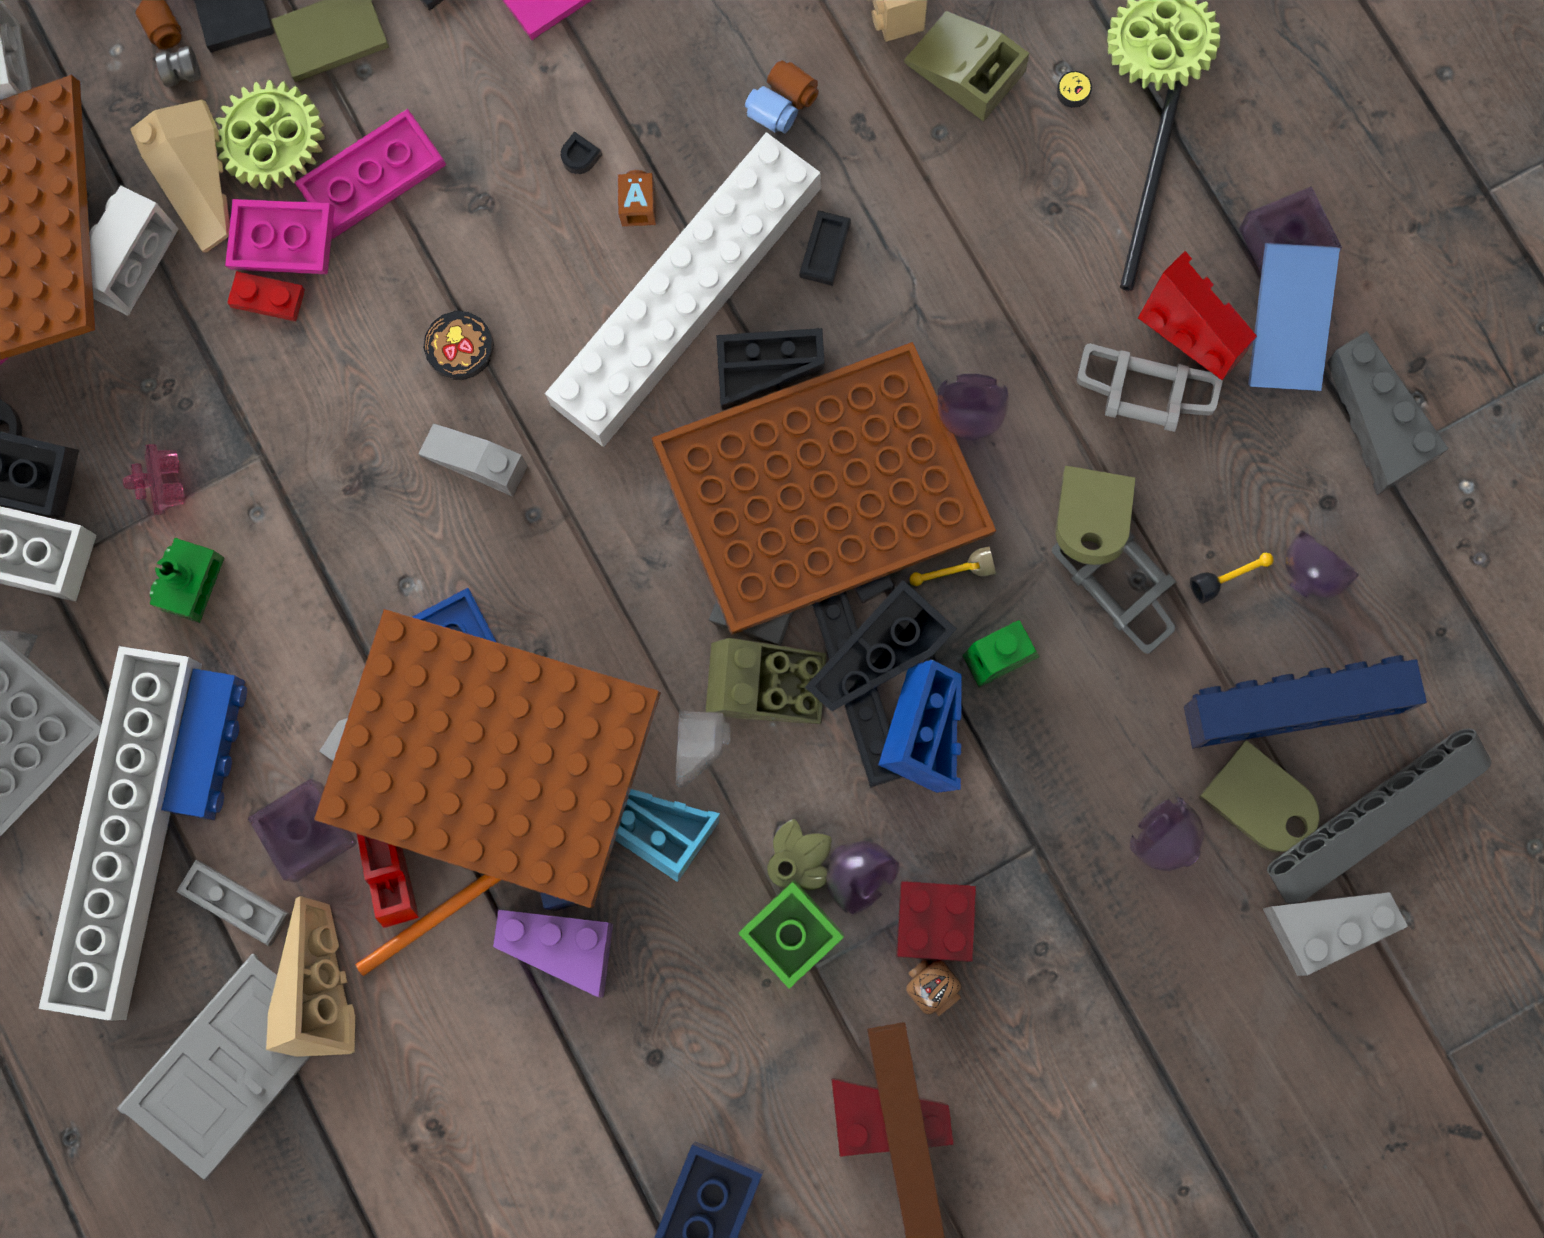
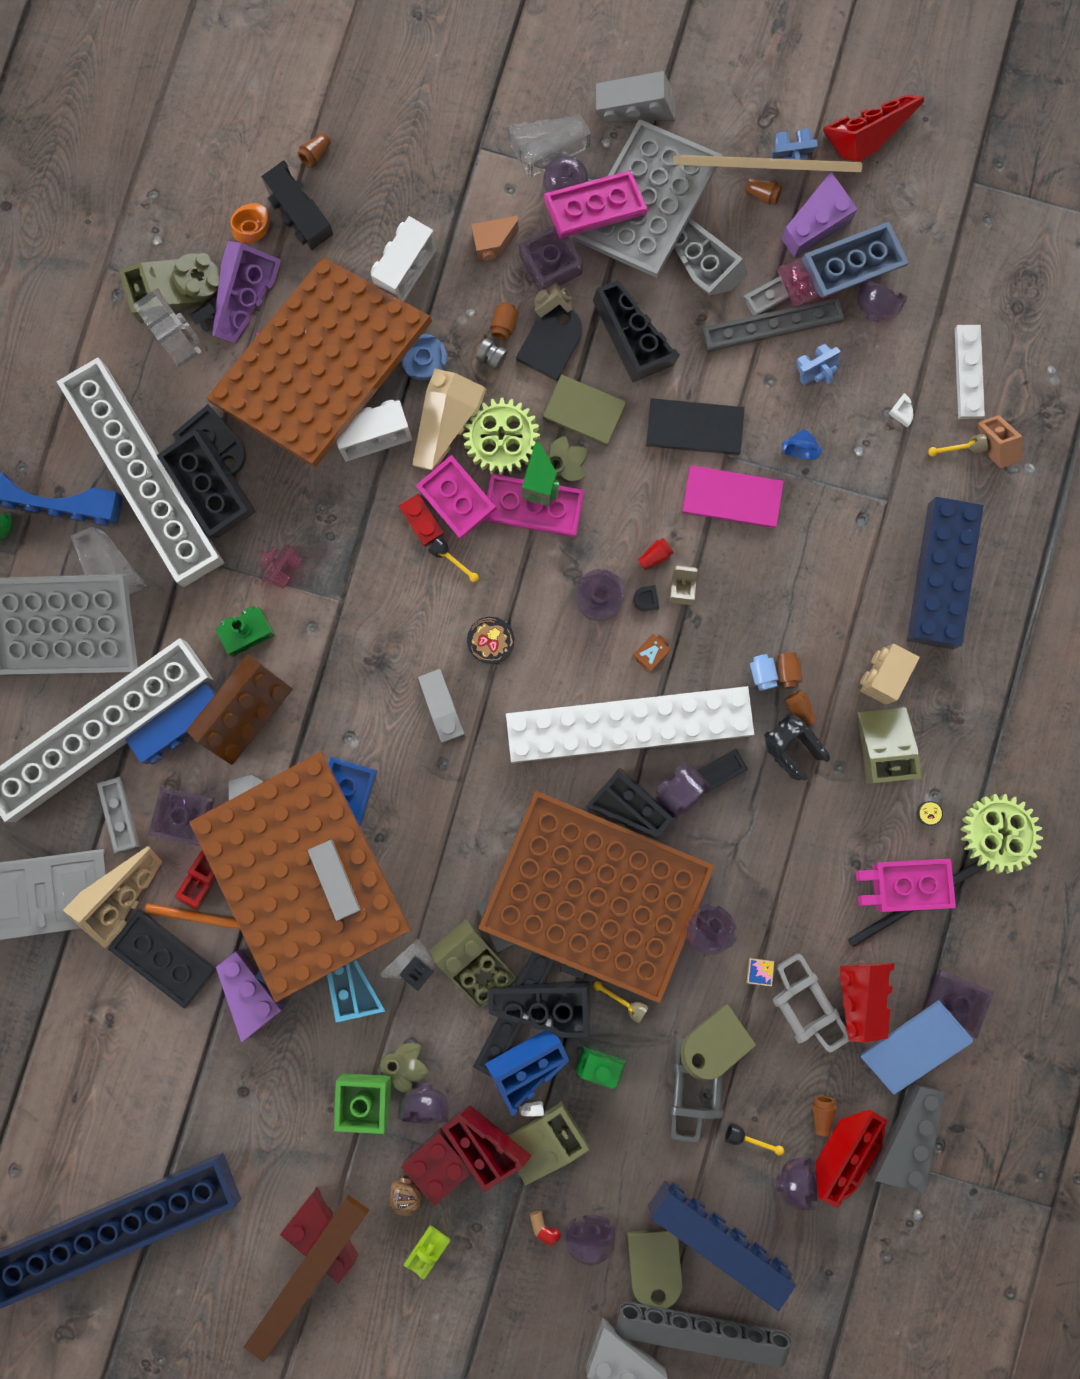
camera: 35 degrees right, 5 degrees up
none -> black tile [108,909,216,1009]
none -> reddish brown brick [186,654,293,765]
none -> light grey tile [308,840,361,921]
none -> black tile [399,955,434,991]
none -> medium blue tile [401,334,447,382]
none -> lime hips [404,1225,450,1280]
none -> hinge [428,537,479,582]
none -> dark red wedge [442,1105,531,1192]
none -> olive slope [508,1101,589,1185]
none -> white tile [519,1101,544,1116]
none -> green slope [522,442,560,507]
none -> arm [530,1211,561,1245]
none -> olive plate [548,436,587,482]
none -> clear purple brick [576,569,625,621]
none -> red cone [638,538,674,571]
none -> clear purple brick [656,762,712,819]
none -> dark tan bracket [669,566,698,605]
none -> tile [746,958,774,986]
none -> black piece [764,714,830,781]
none -> dark orange cone [785,690,817,727]
none -> dark orange cone [812,1096,837,1136]
none -> red wedge [815,1109,888,1208]
none -> dark pink tile [855,859,956,912]

